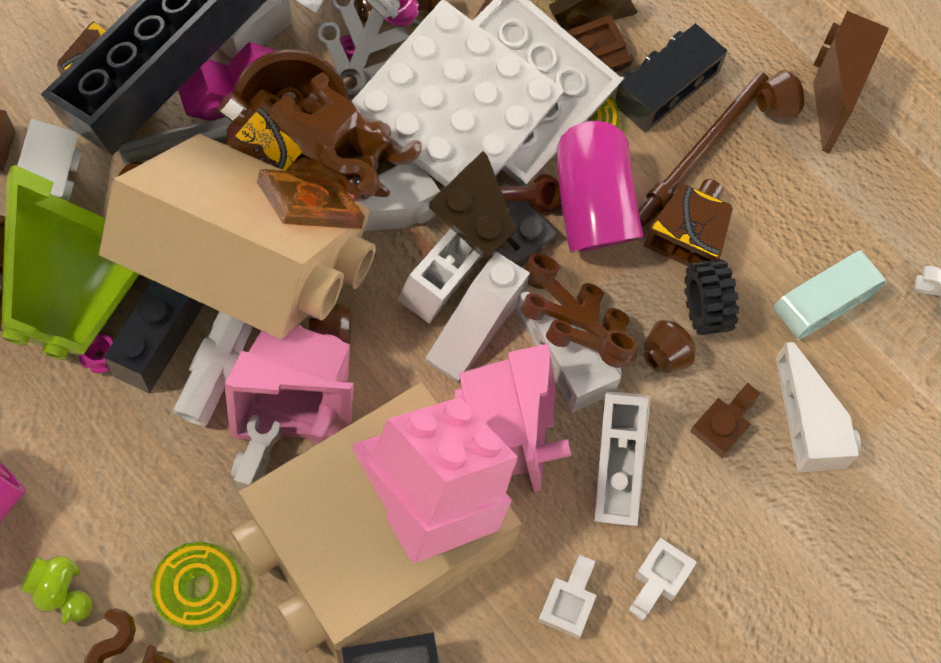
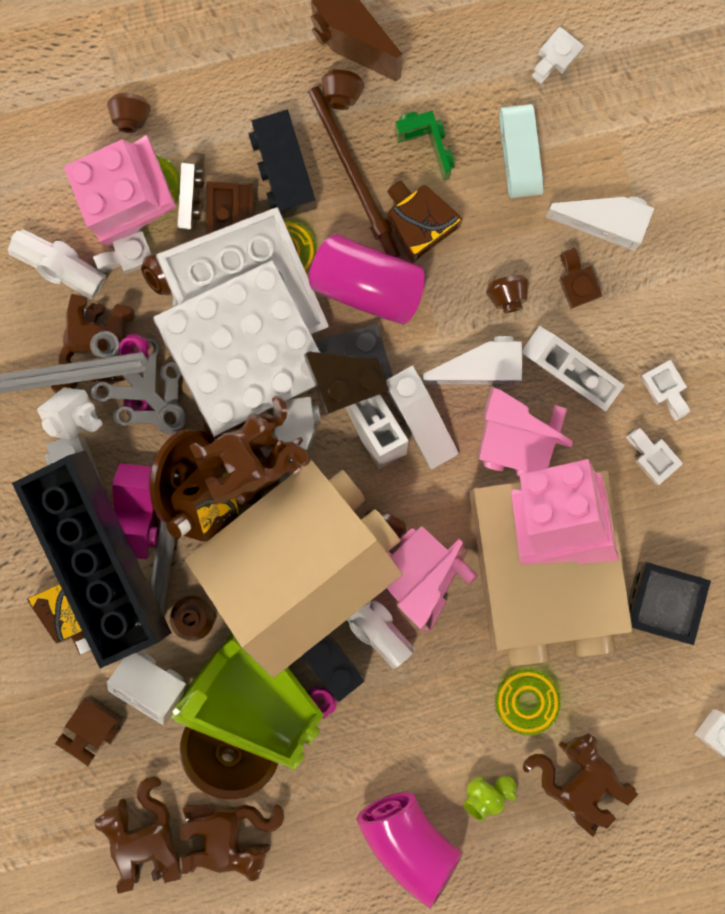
camera: 55 degrees left, 20 degrees up
white plate [231,414,281,491] -> none
clear orange tile [257,169,365,229] -> none
reddish brown plate [499,174,561,213] -> none
reddish brown plant [520,253,638,368] -> none
black tyre [684,259,739,335] -> none
none -> green bracket [395,111,455,181]

